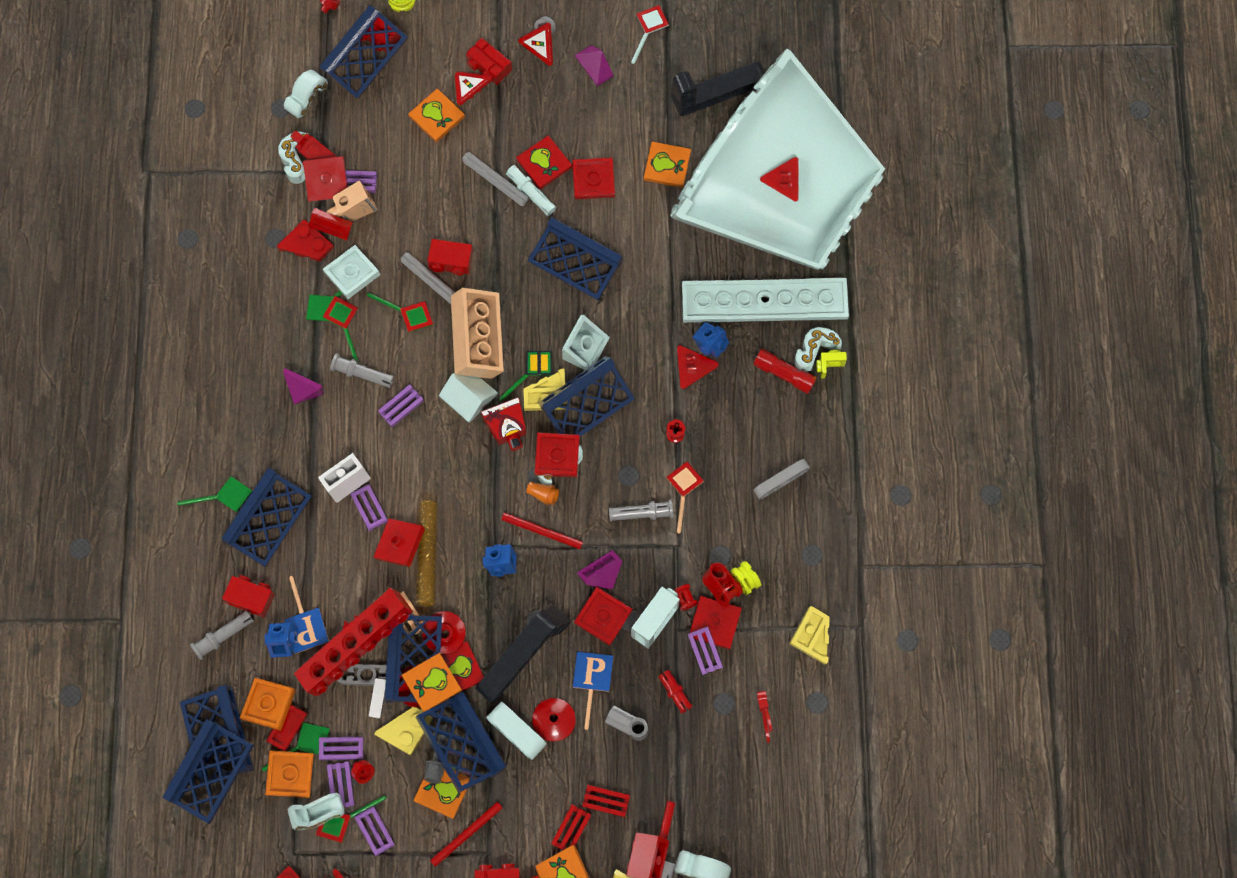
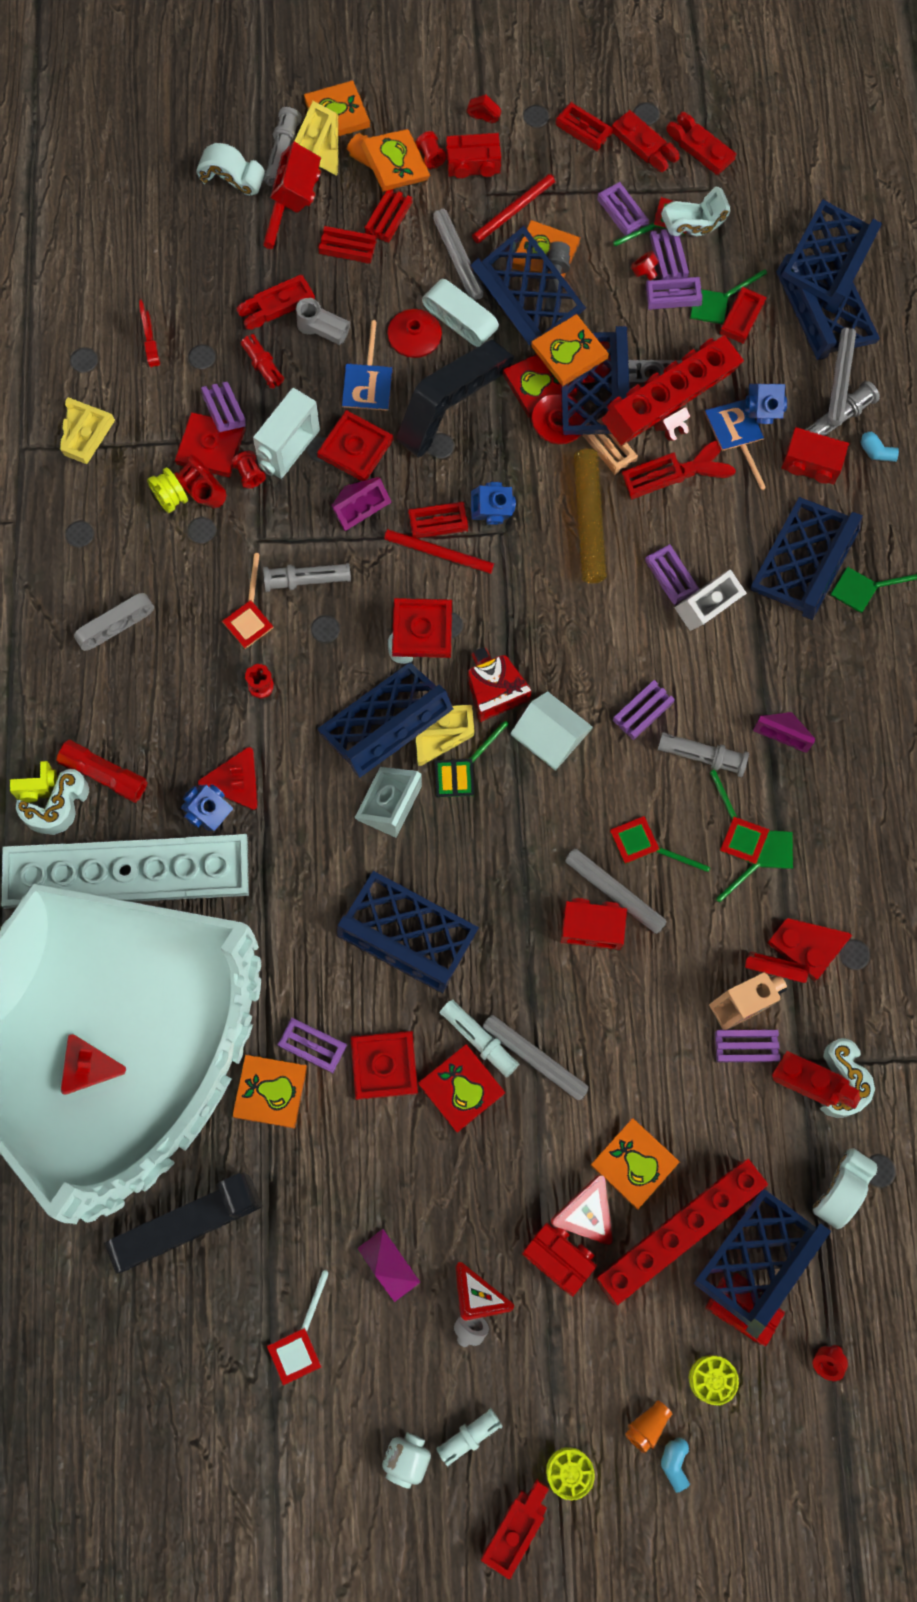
camera: 175 degrees right, 0 degrees up
orange tile [240,678,296,731] -> none
orange tile [265,751,314,798] -> none
red plate [303,156,348,201] -> none
light aqua plate [323,245,380,299] -> none
white sticker [369,678,386,718] -> none
red plate [373,519,425,567] -> none
light yellow wing [374,707,433,756] -> none
light nougat brick [451,288,504,379] -> none
orange cone [526,482,559,505] -> none
none -> red hinge [236,274,315,330]
none -> medium lavender tile [277,1018,347,1074]
none -> red tile [408,501,468,539]
none -> light grey axle [433,208,484,301]
none -> red brick [594,1158,769,1306]
none -> red tile [622,452,684,500]
none -> red piece [677,441,736,483]
none -> light grey axle [827,328,856,426]
none -> medium azure arm [861,431,899,462]

